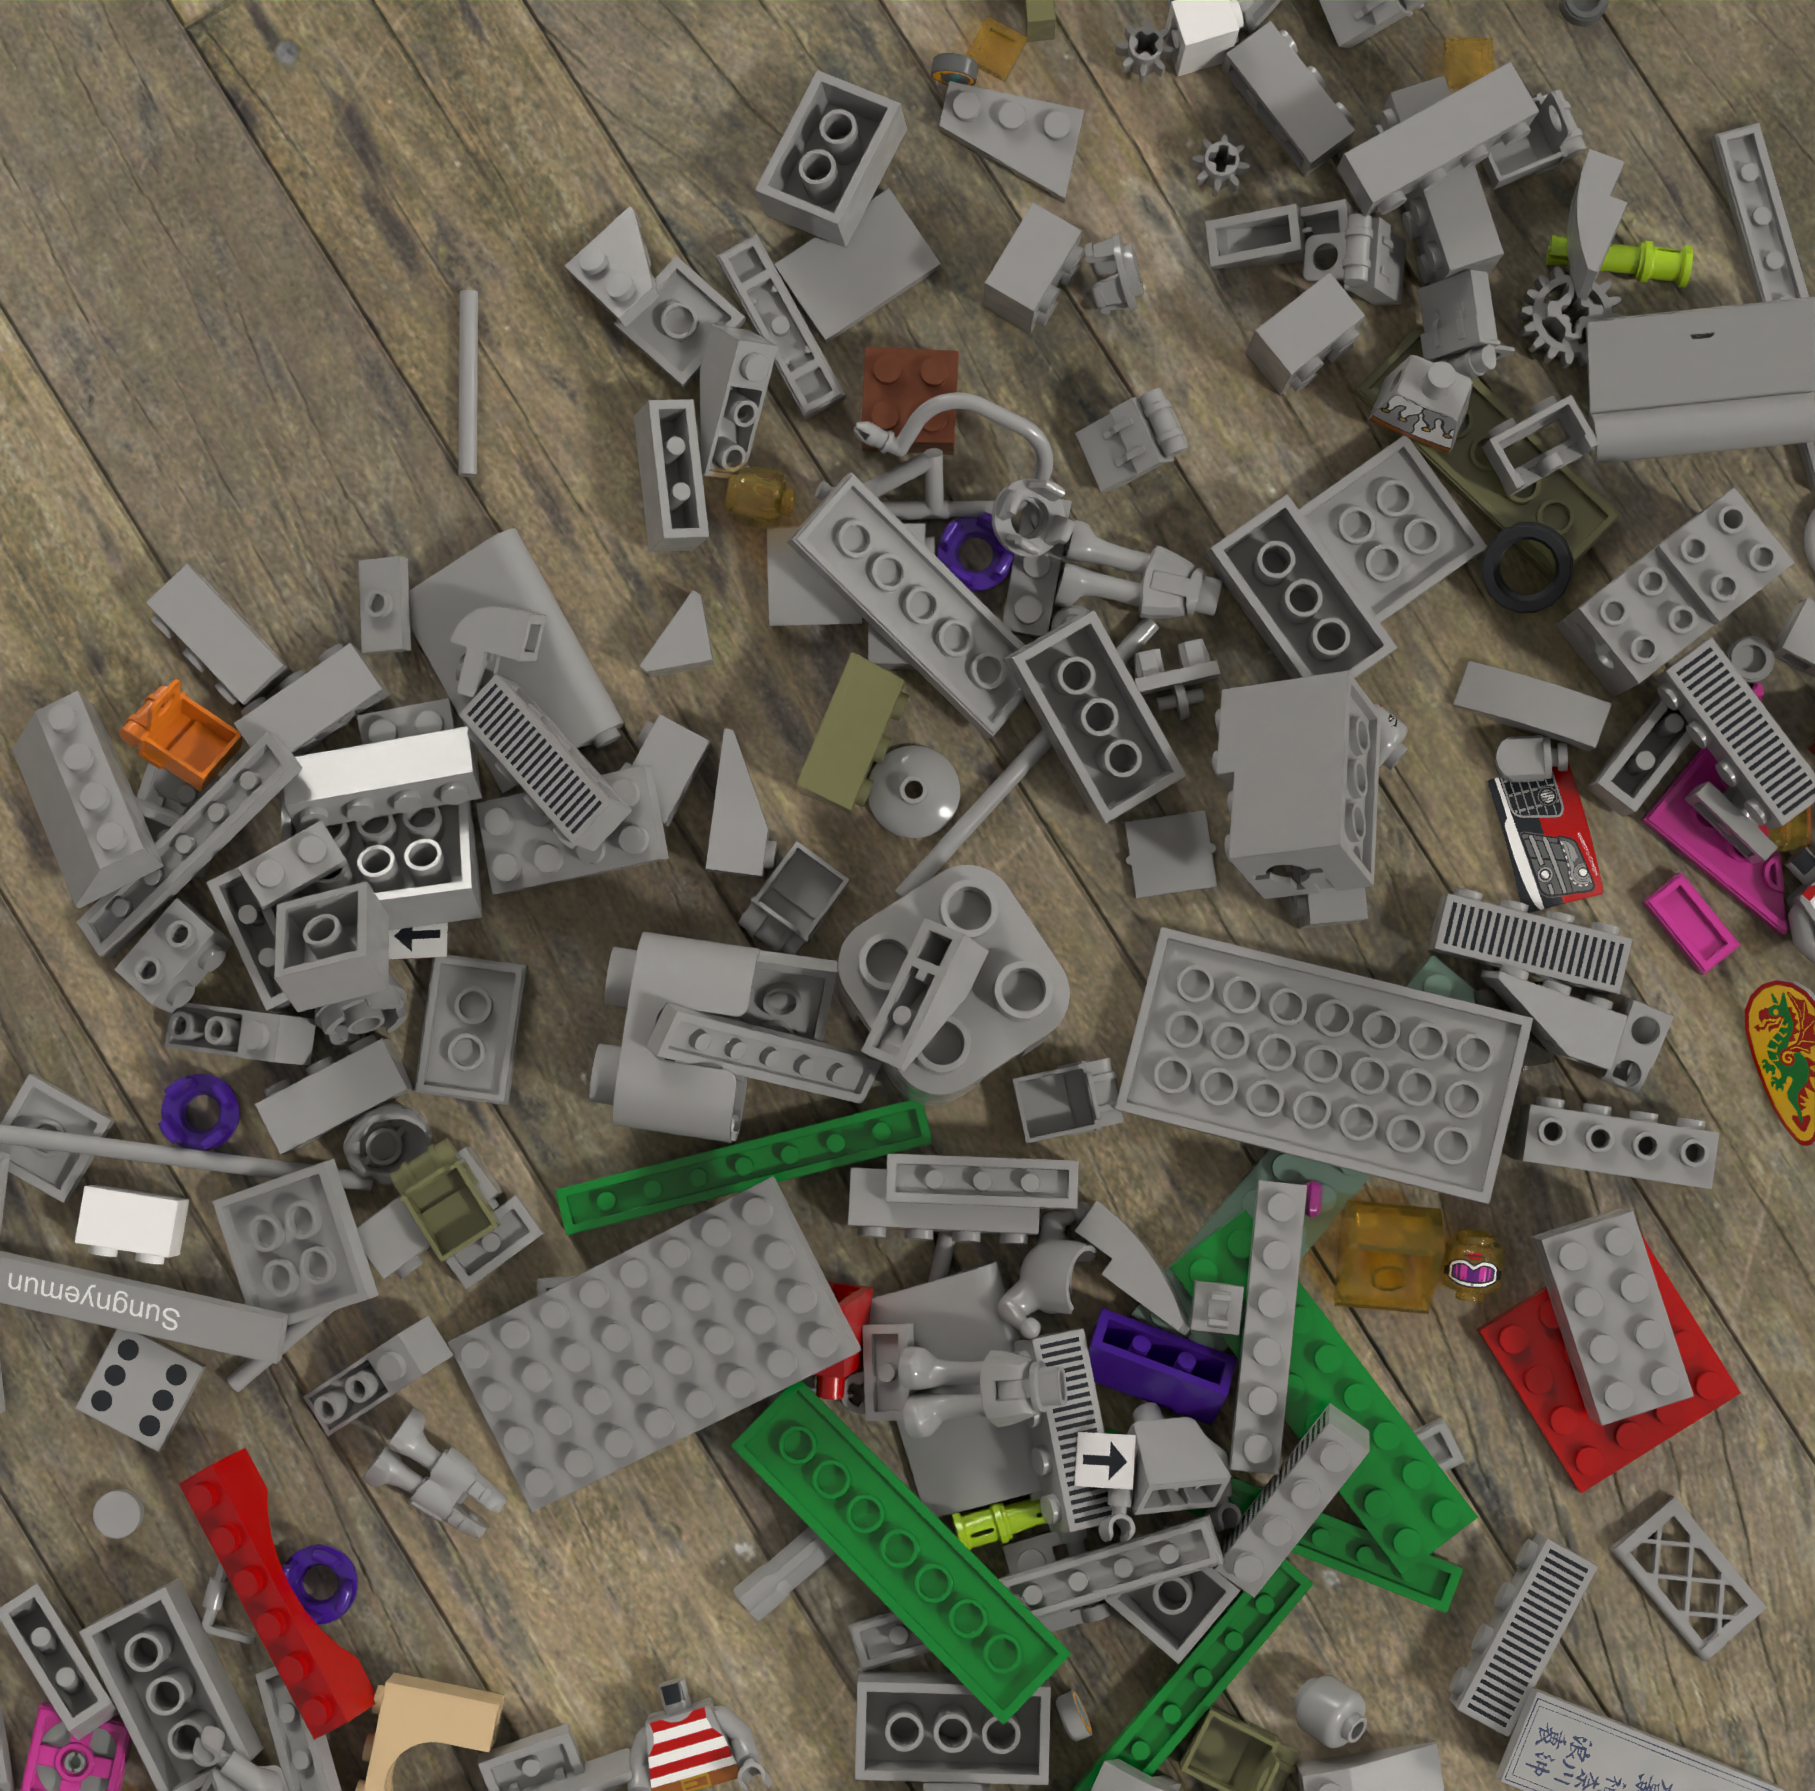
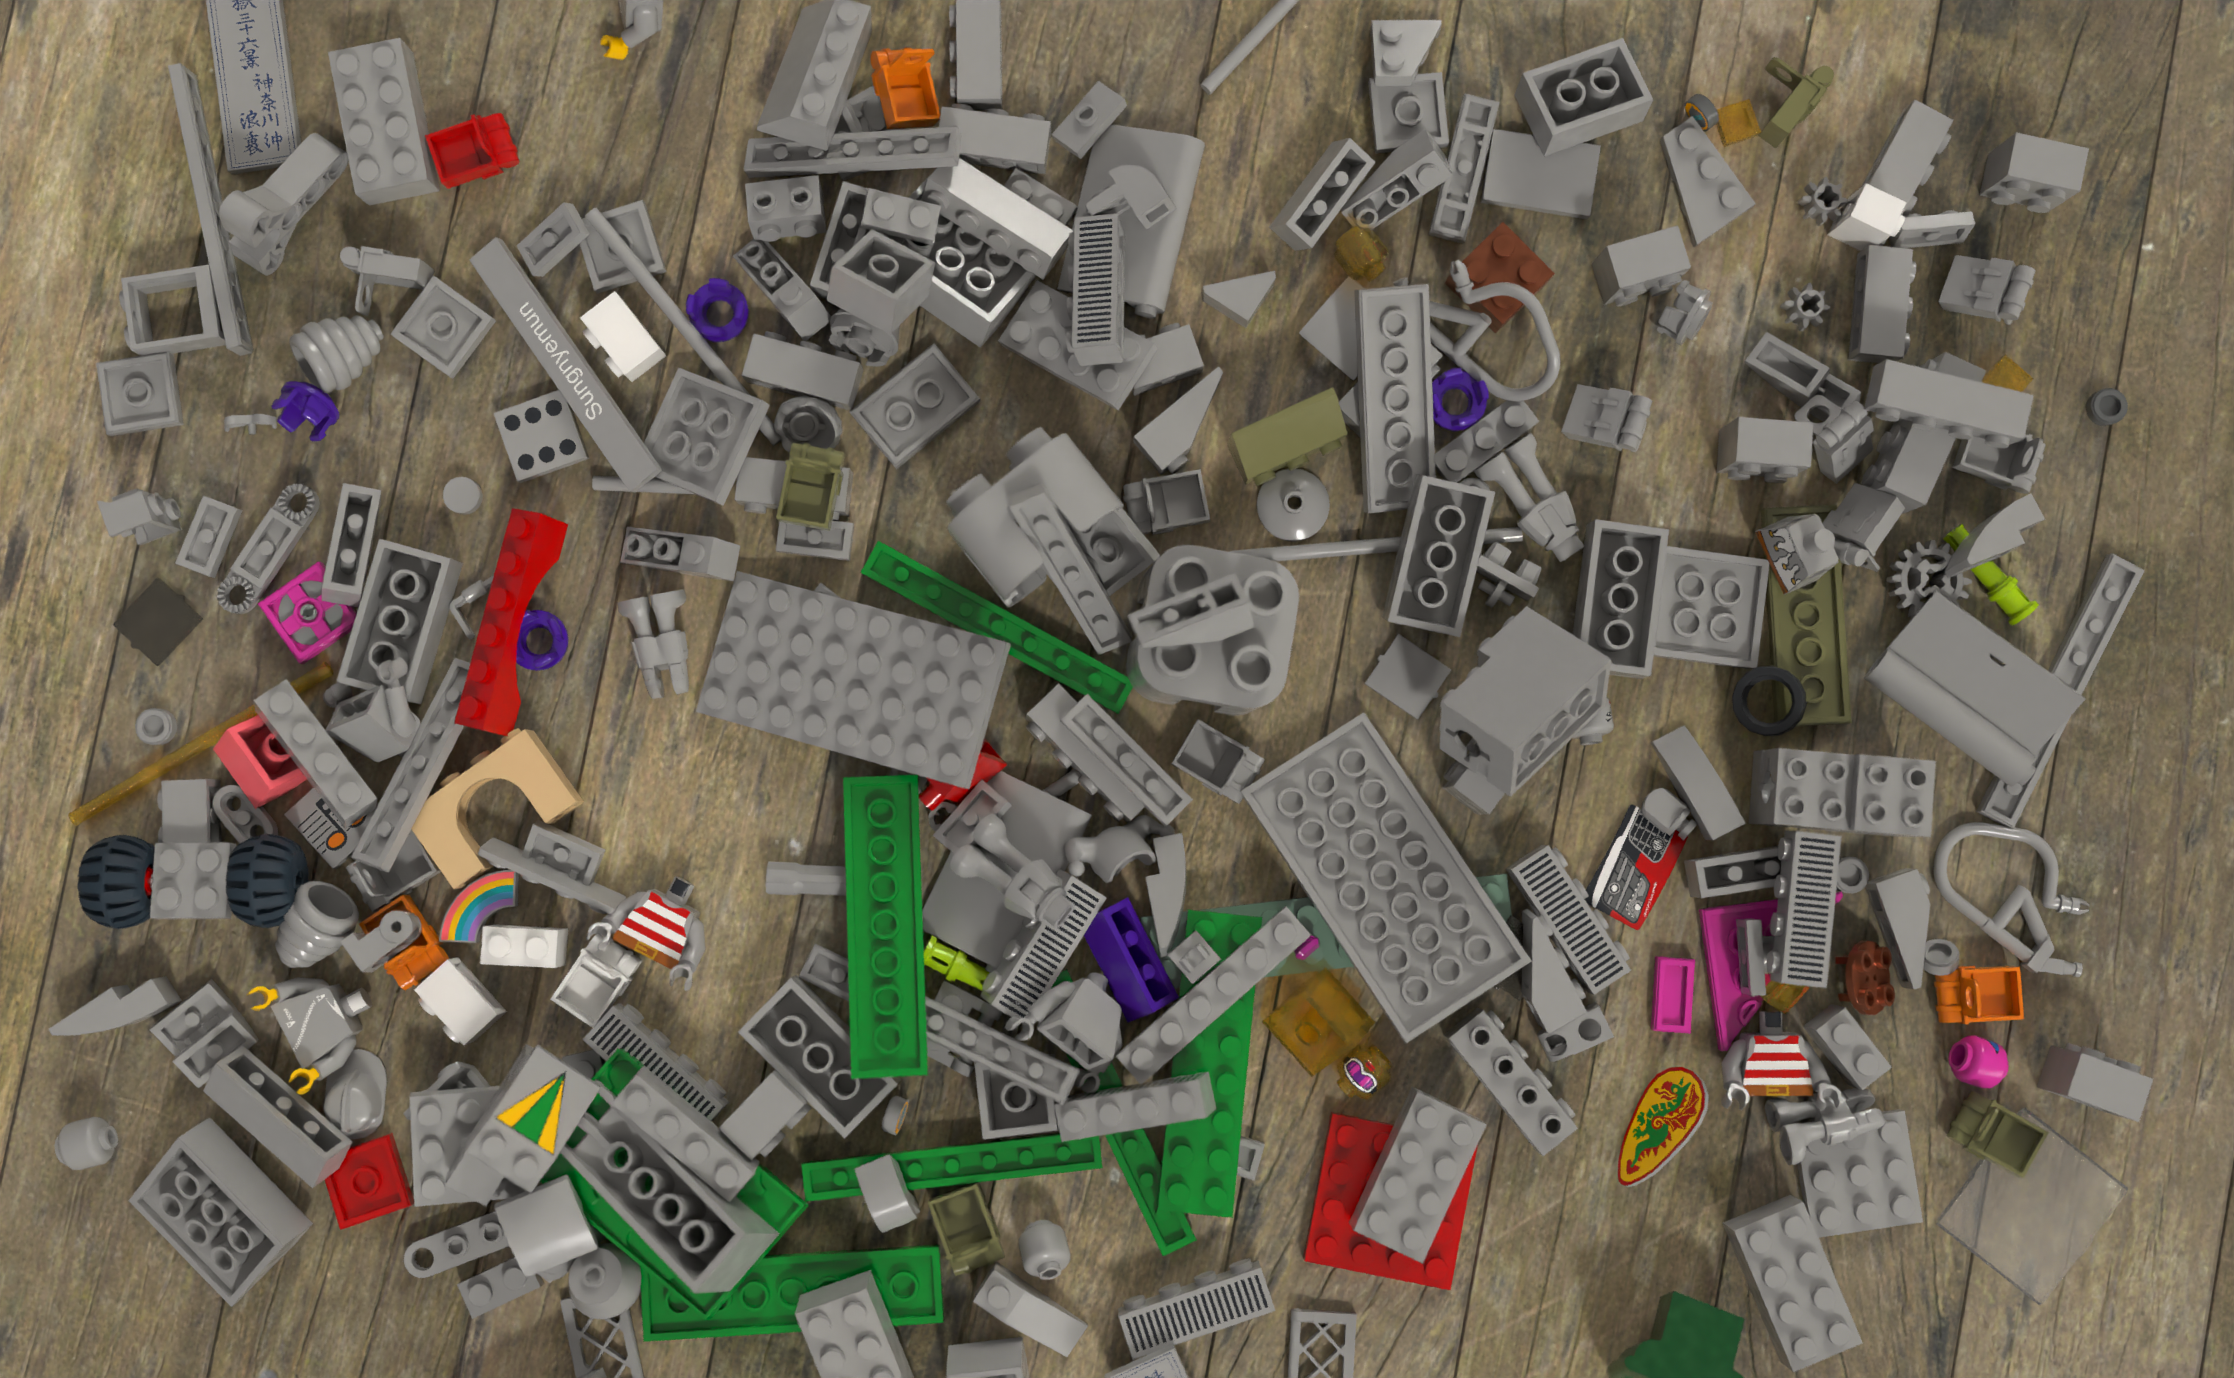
camera: 35 degrees right, 0 degrees up
white sticker [389,922,448,960] -> none
light grey piece [992,479,1075,557] -> none
white sticker [1074,1432,1136,1490] -> none
light grey window [1482,395,1599,497] -> none

